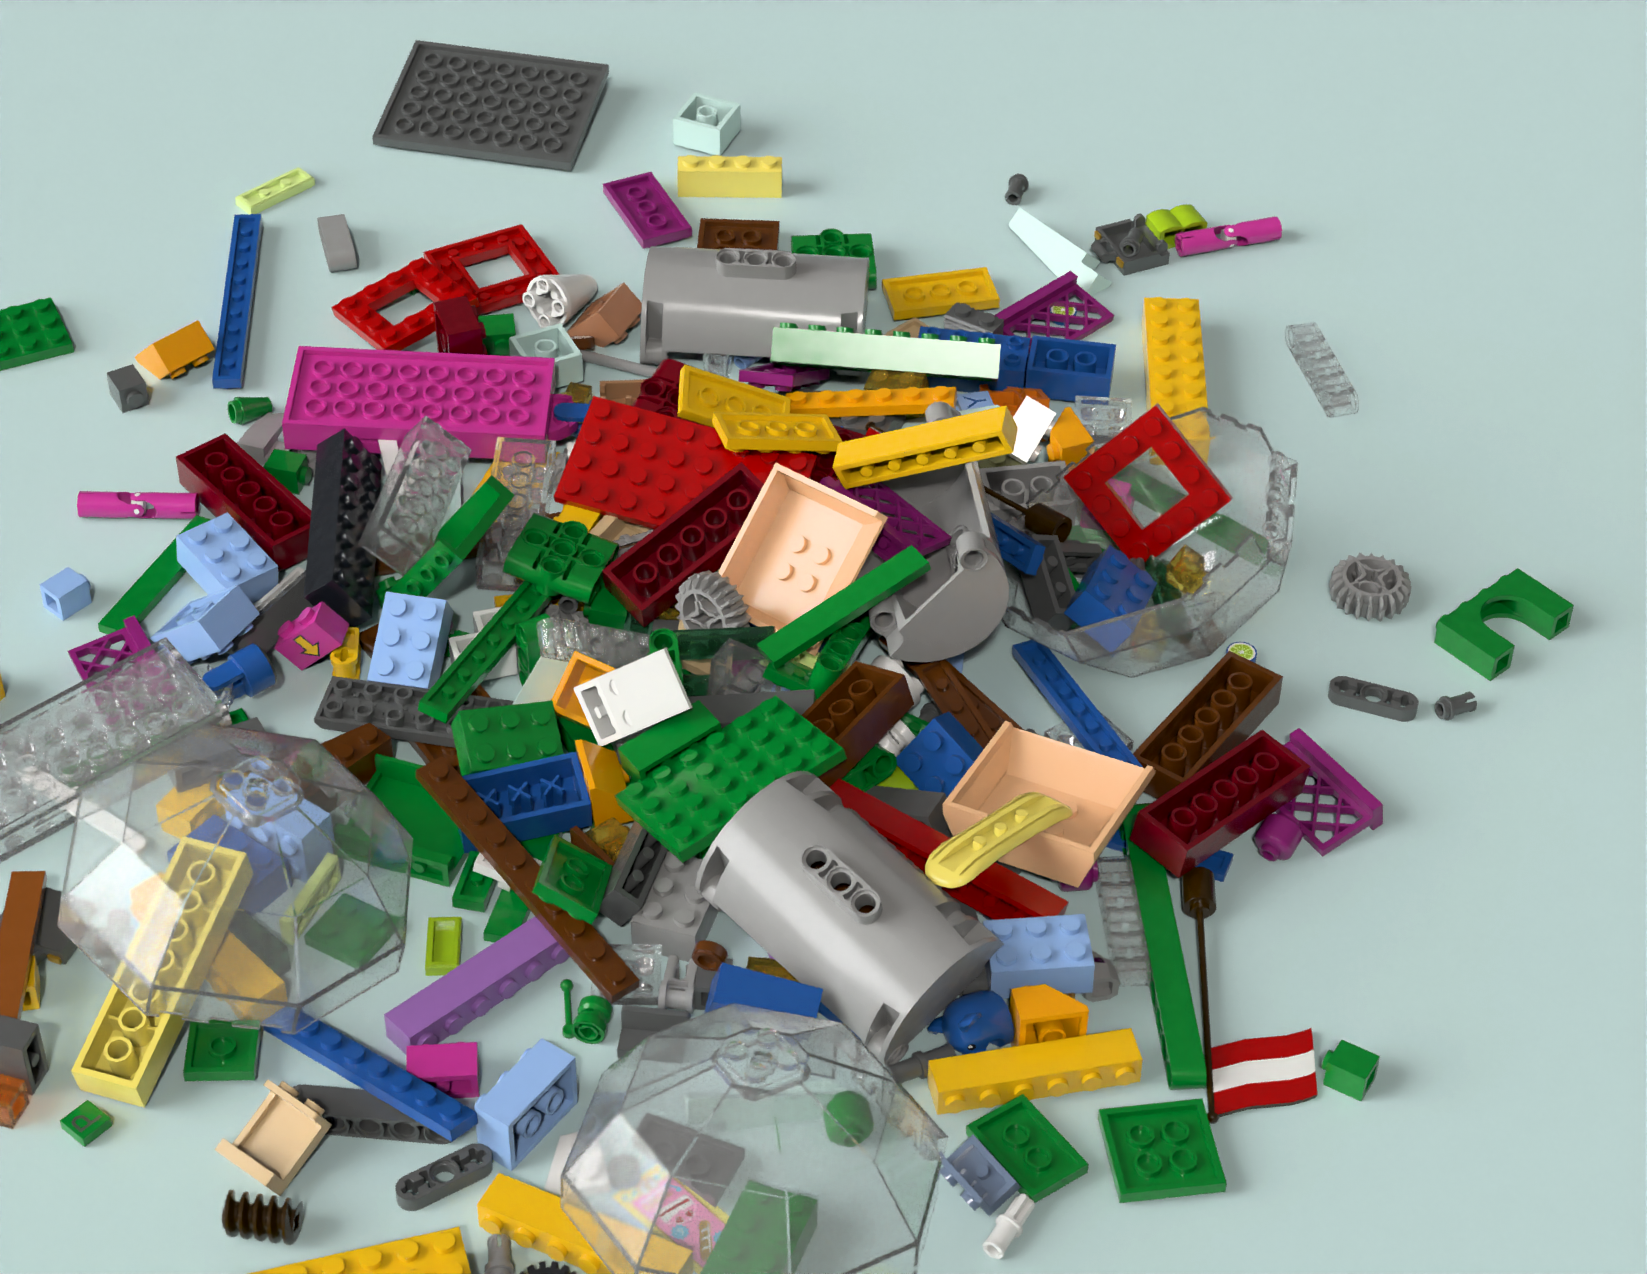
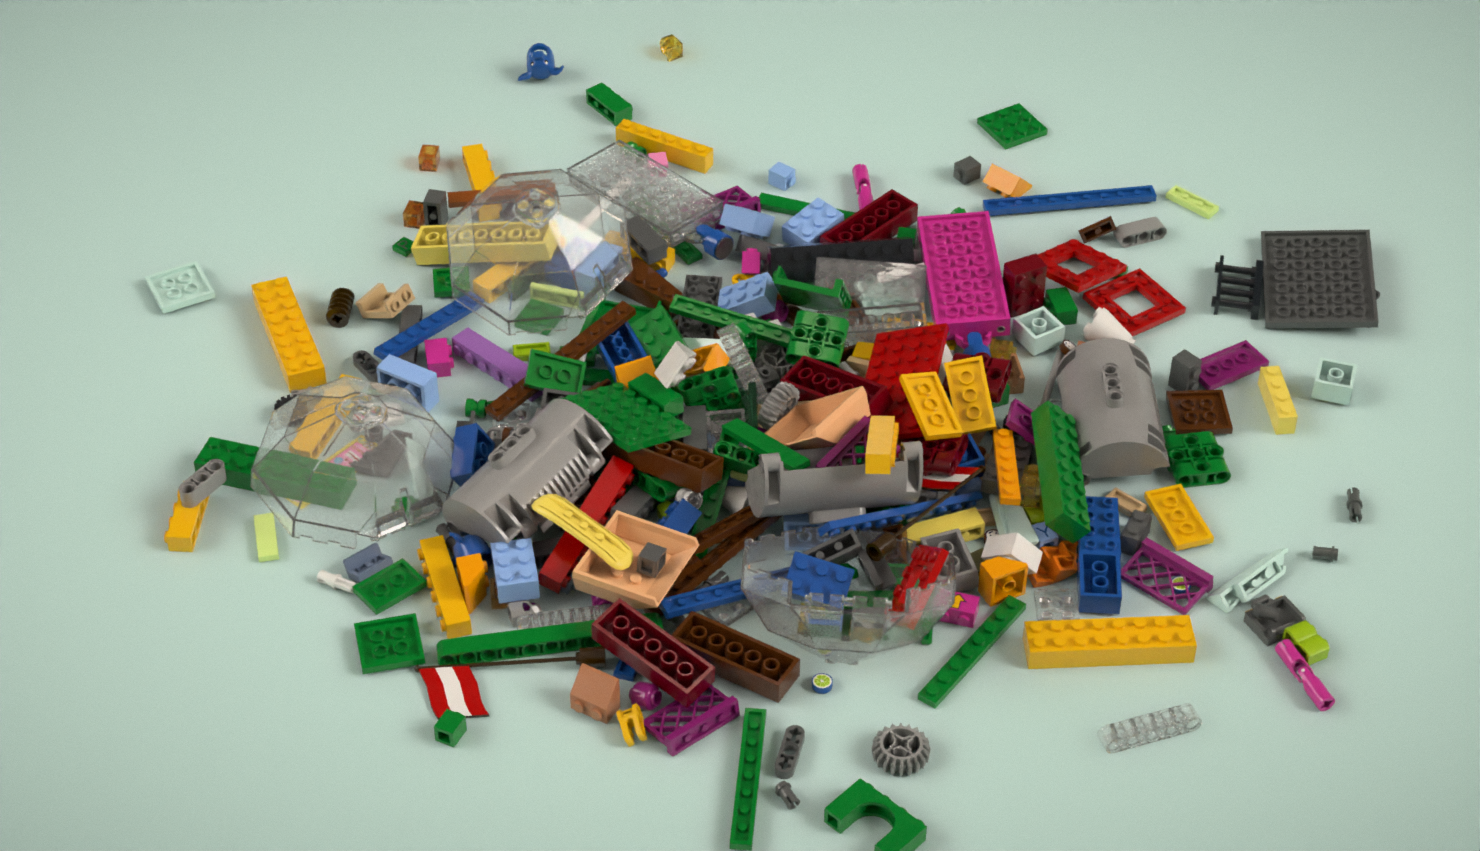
camera: 85 degrees right, 0 degrees up
none -> nougat slope [570,663,620,724]
none -> yellow piece [616,703,647,747]
none -> dark grey brick [636,542,667,578]
none -> green plate [729,708,767,851]
none -> reddish brown slope [1078,216,1116,244]
none -> dark grey brick [1168,349,1202,391]
none -> black fence [1211,255,1264,320]
none -> dark grey pin [1346,487,1363,523]

